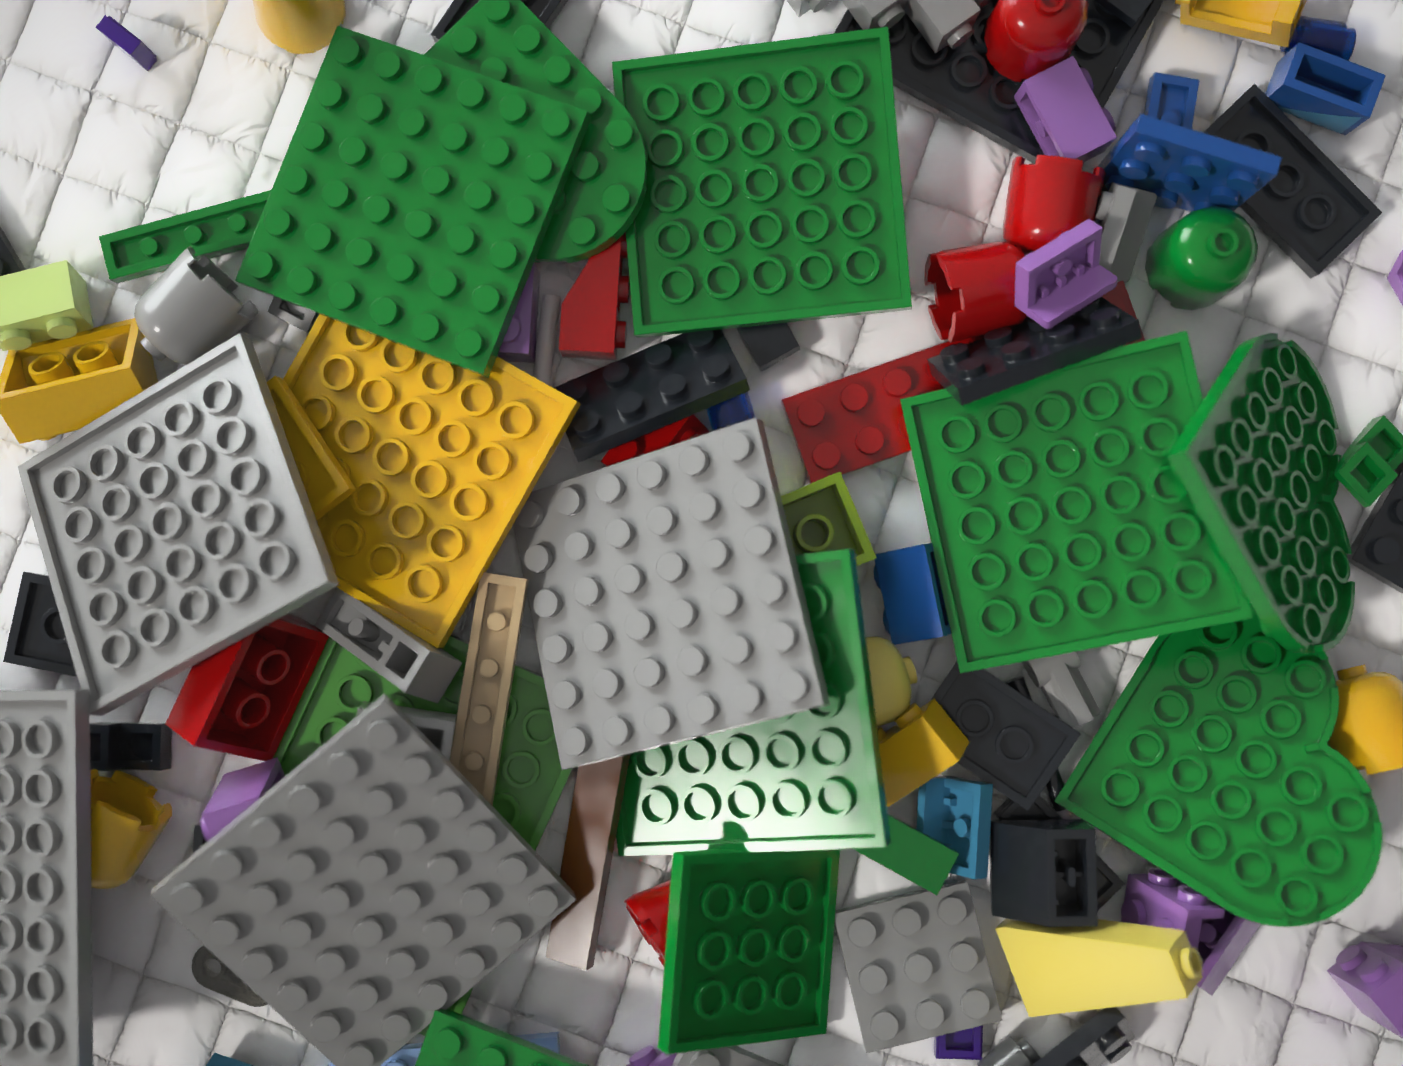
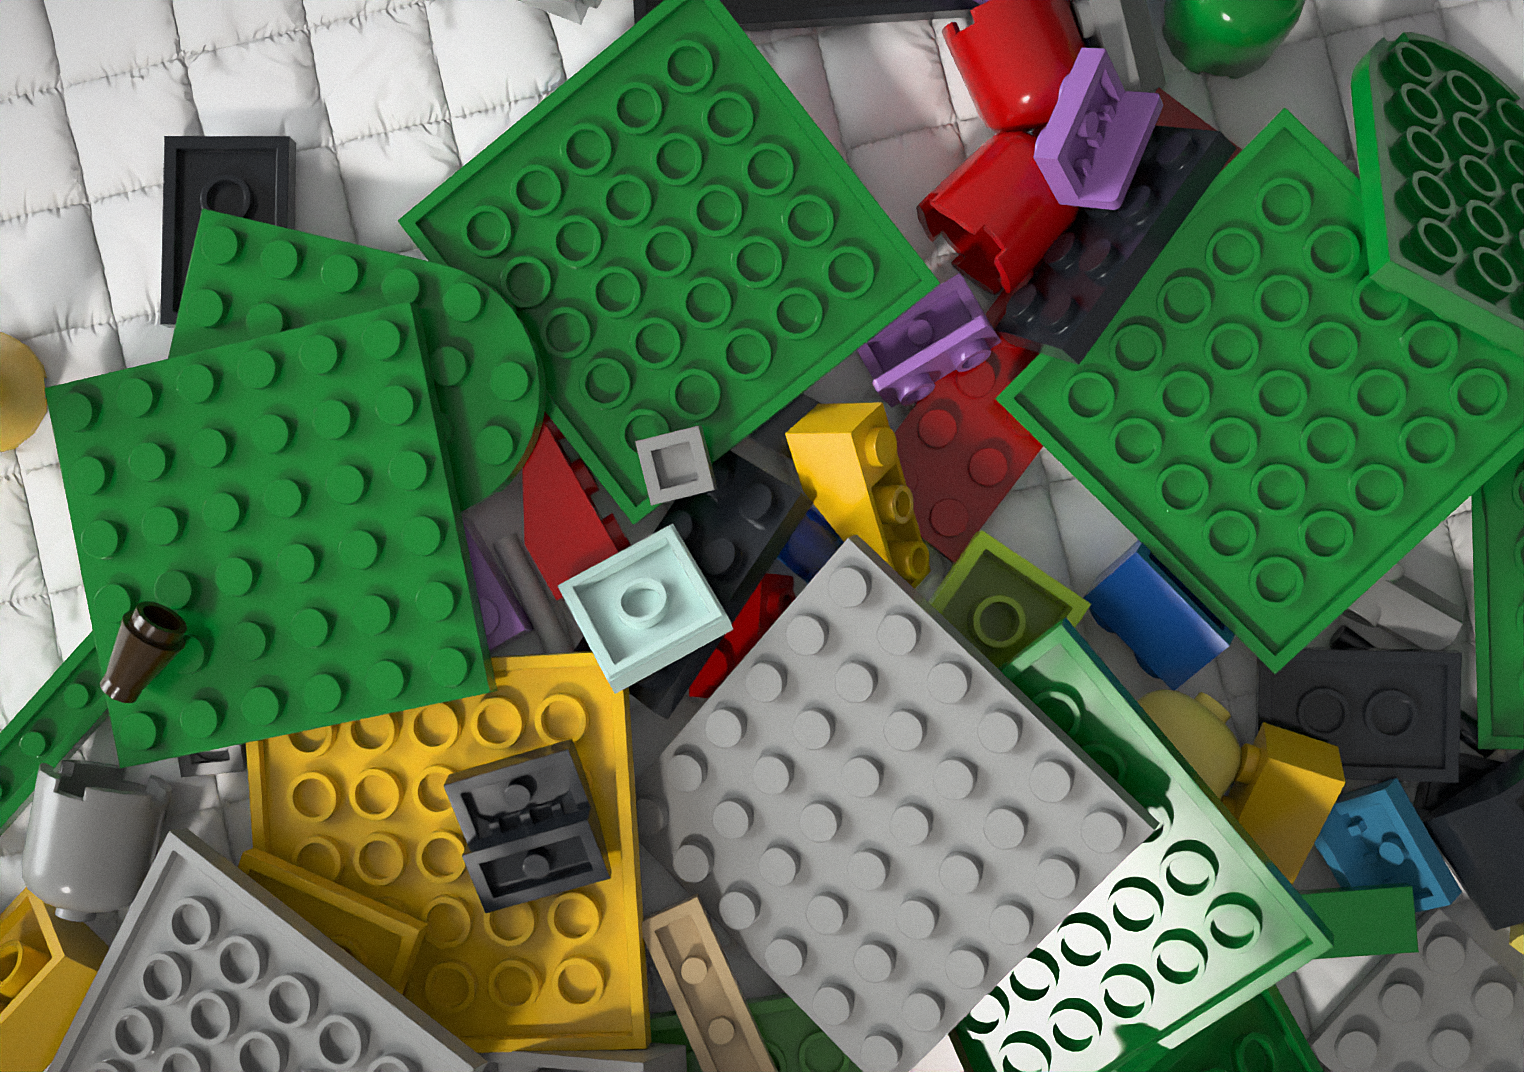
camera: 25 degrees left, 0 degrees up
none -> dark brown cone [100,601,187,703]
none -> black slope [443,739,612,913]
none -> light aqua tile [557,524,733,694]
none -> light grey plate [635,426,718,505]
none -> yellow slope [785,402,931,589]
none -> medium lavender bracket [858,273,1001,408]

